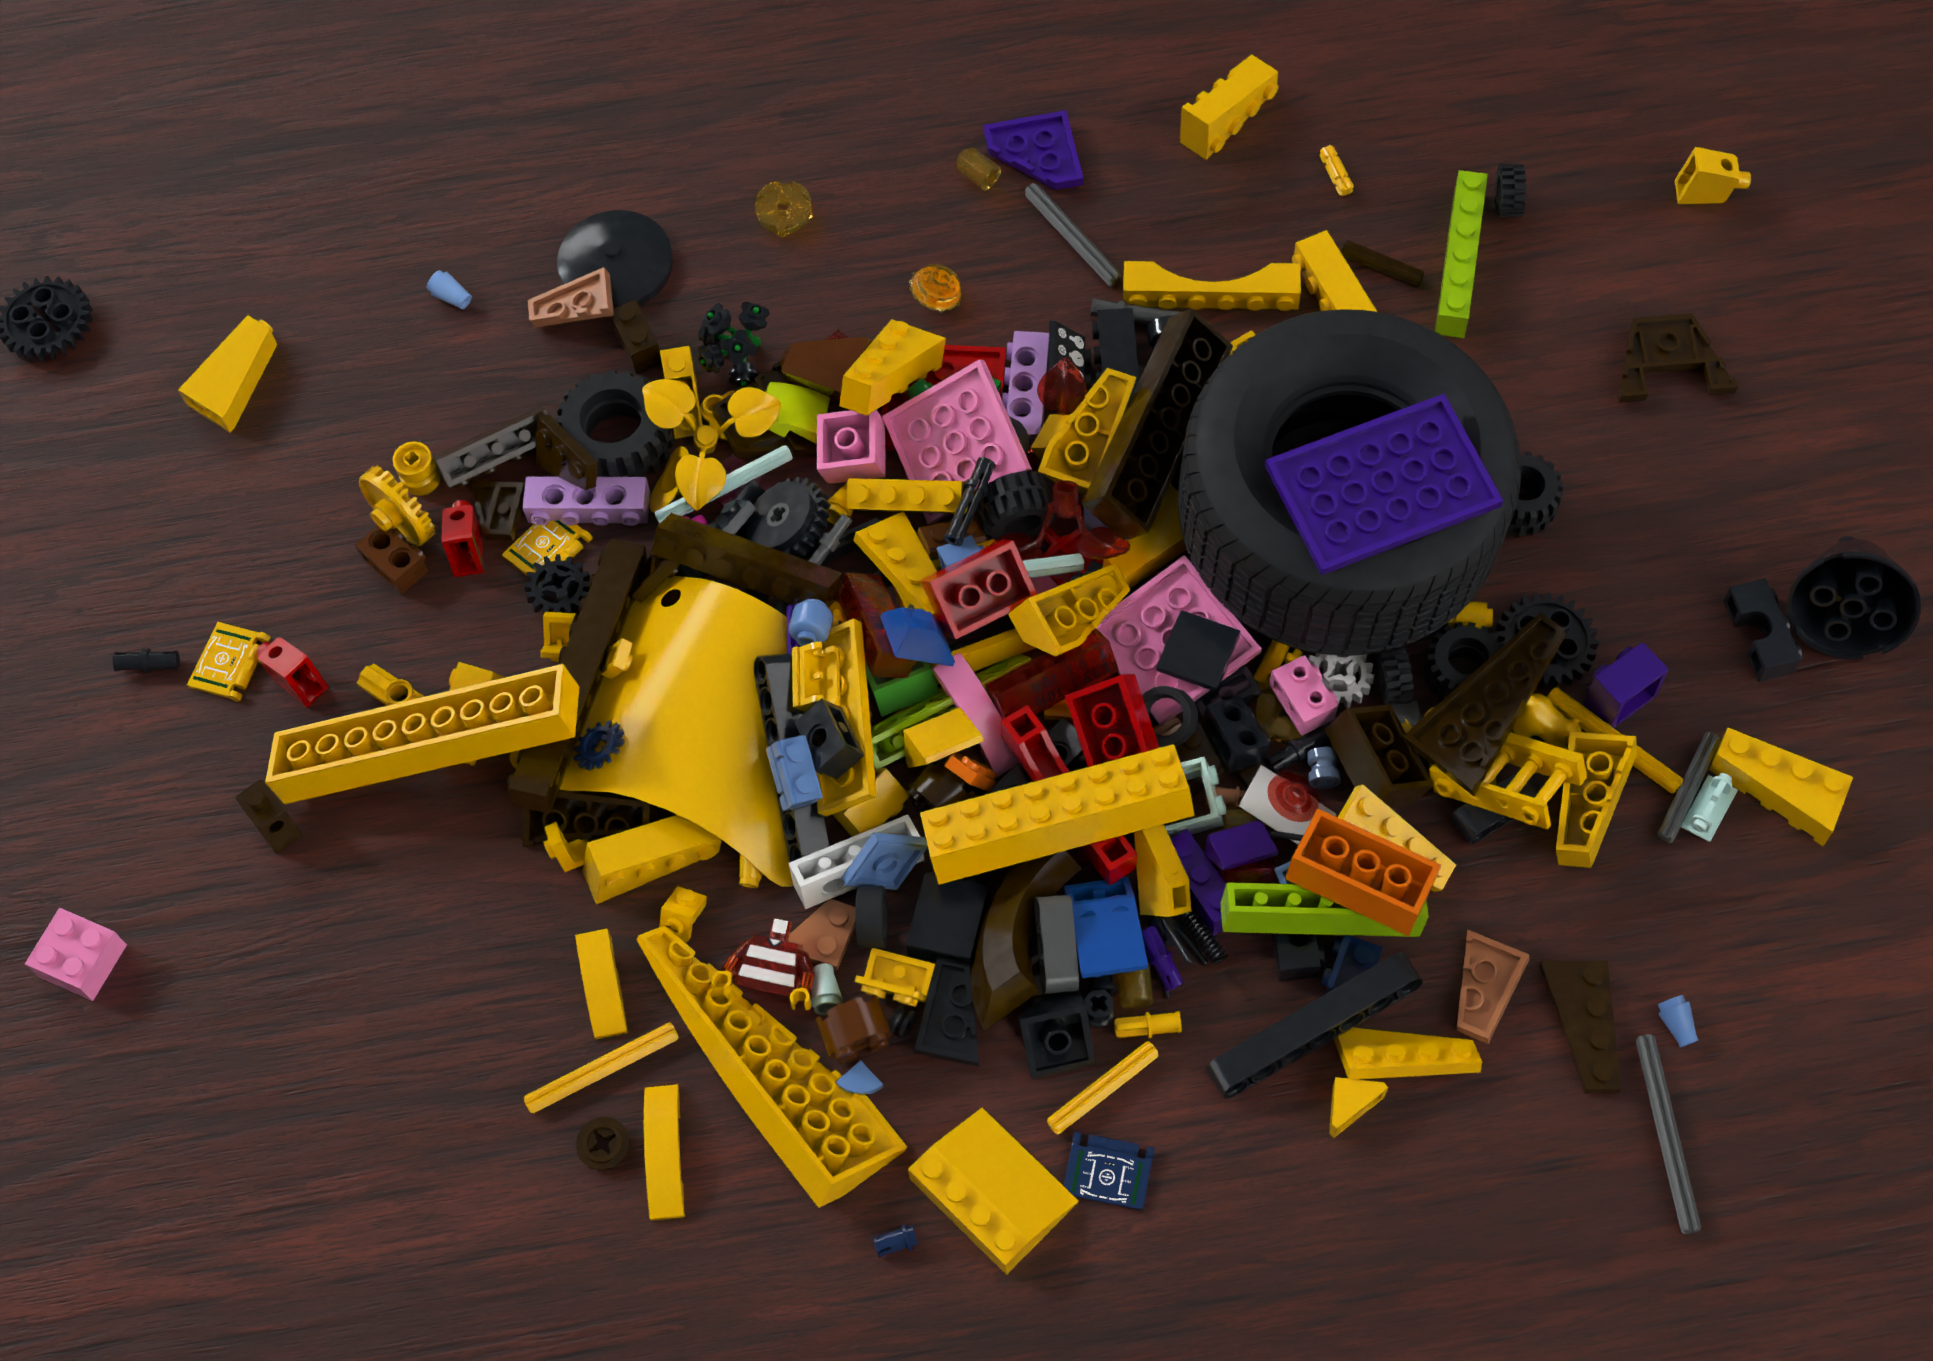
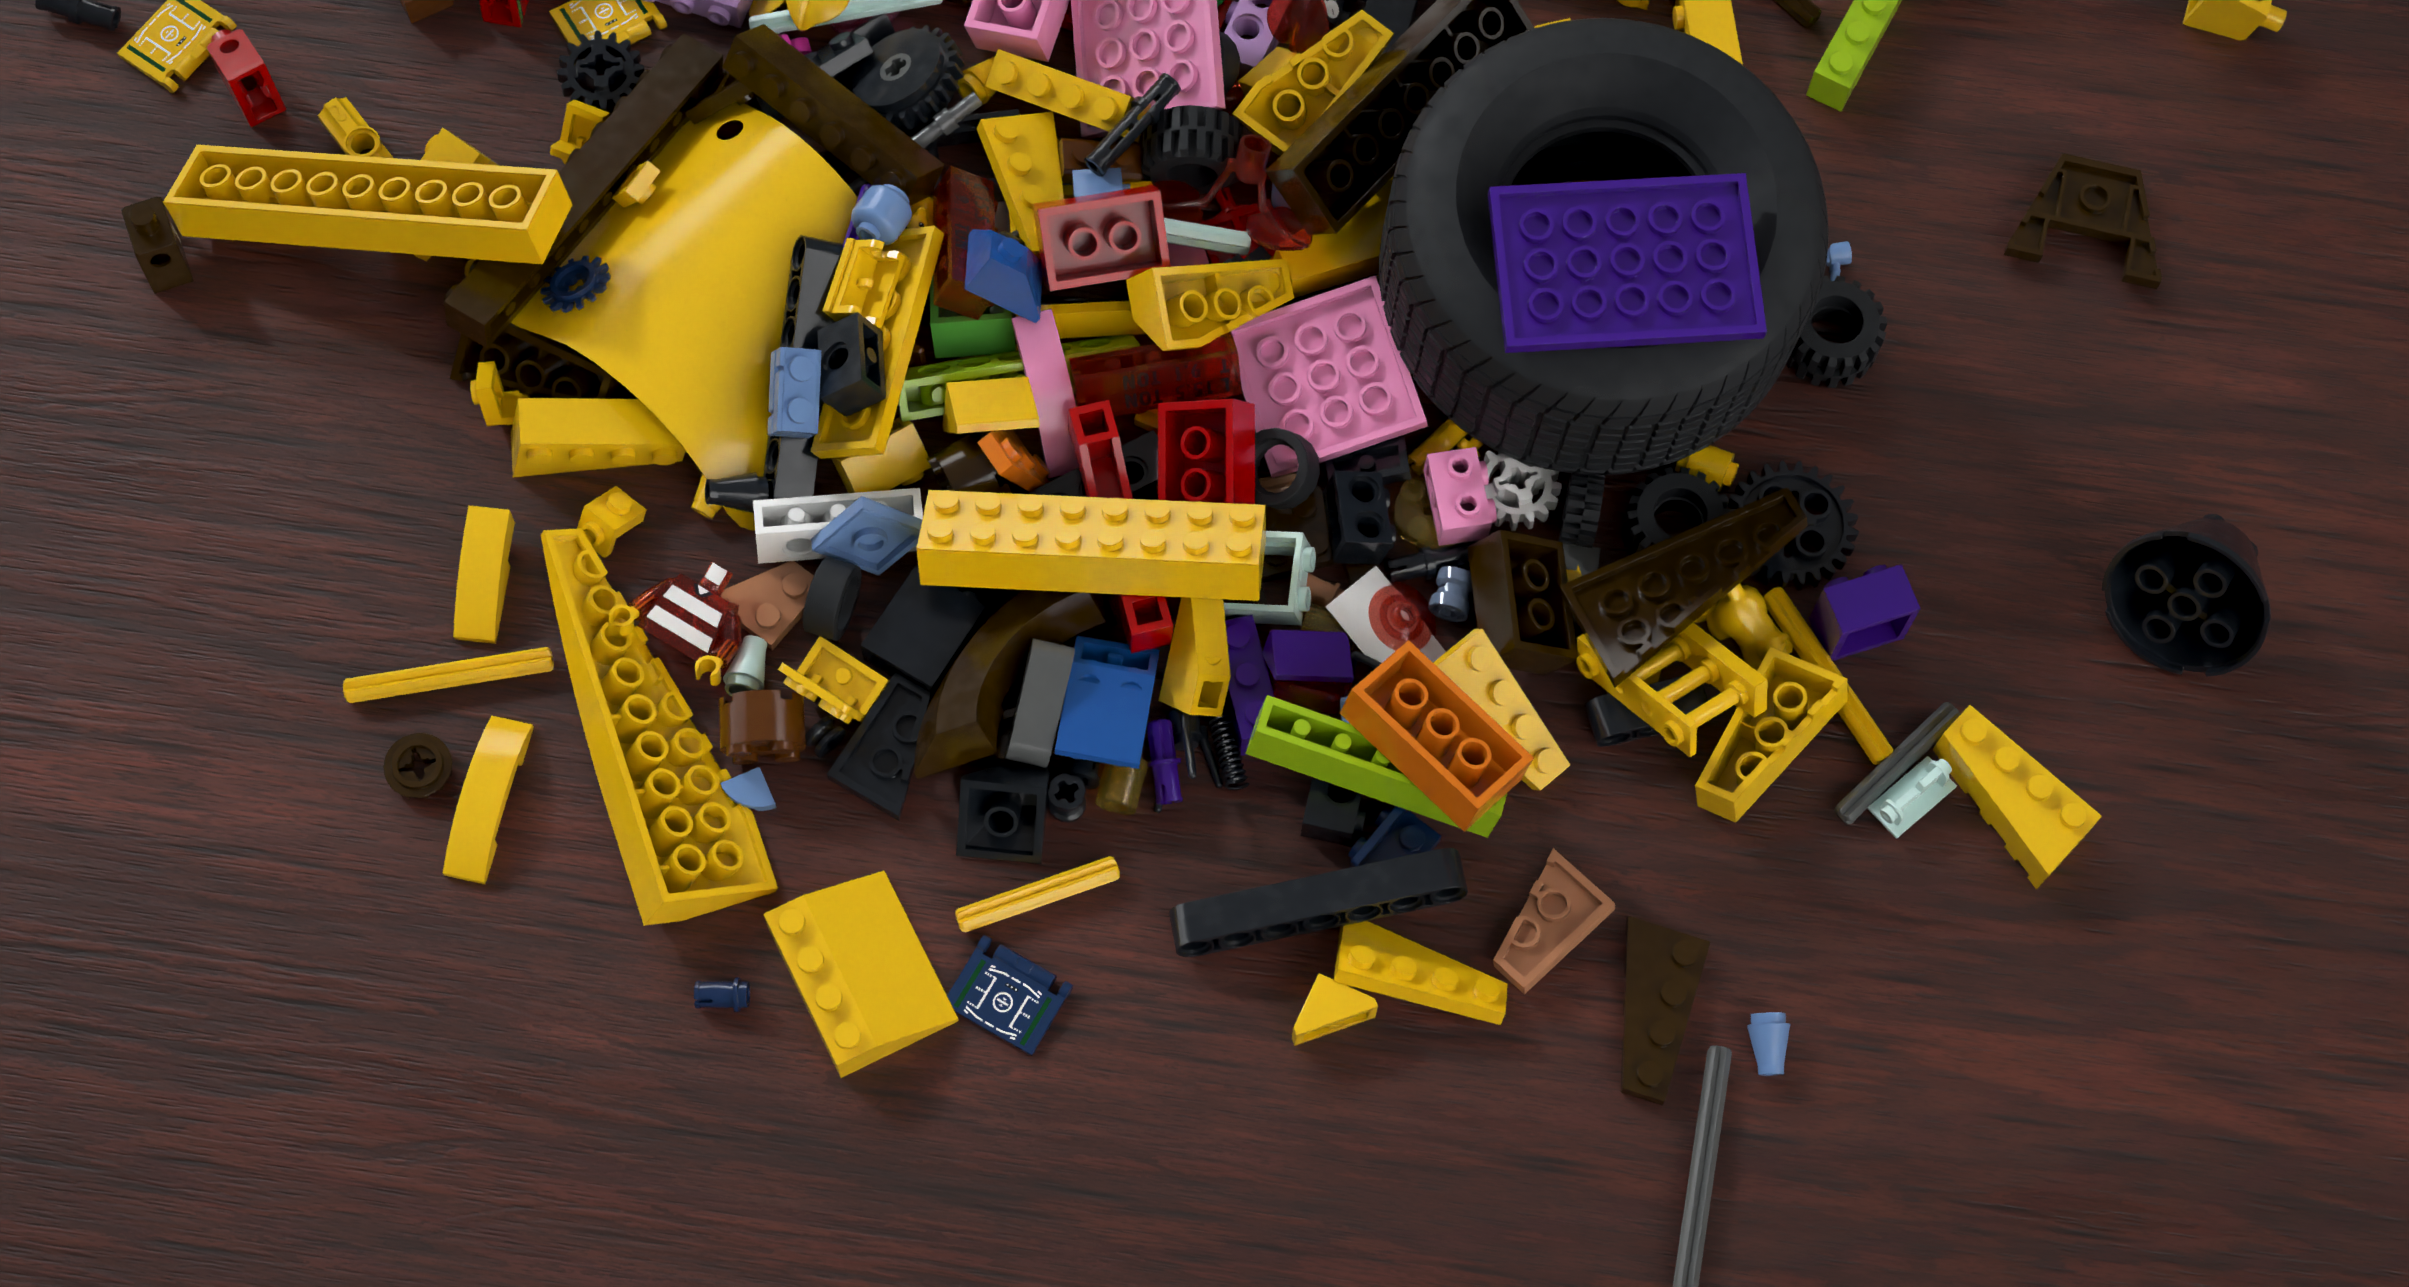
camera: 10 degrees right, 5 degrees up
yellow axle [1114,1011,1182,1038] -> none
black slope [1157,610,1241,692] -> none
black arch [1723,578,1802,682] -> none
none -> black cone [705,472,769,514]

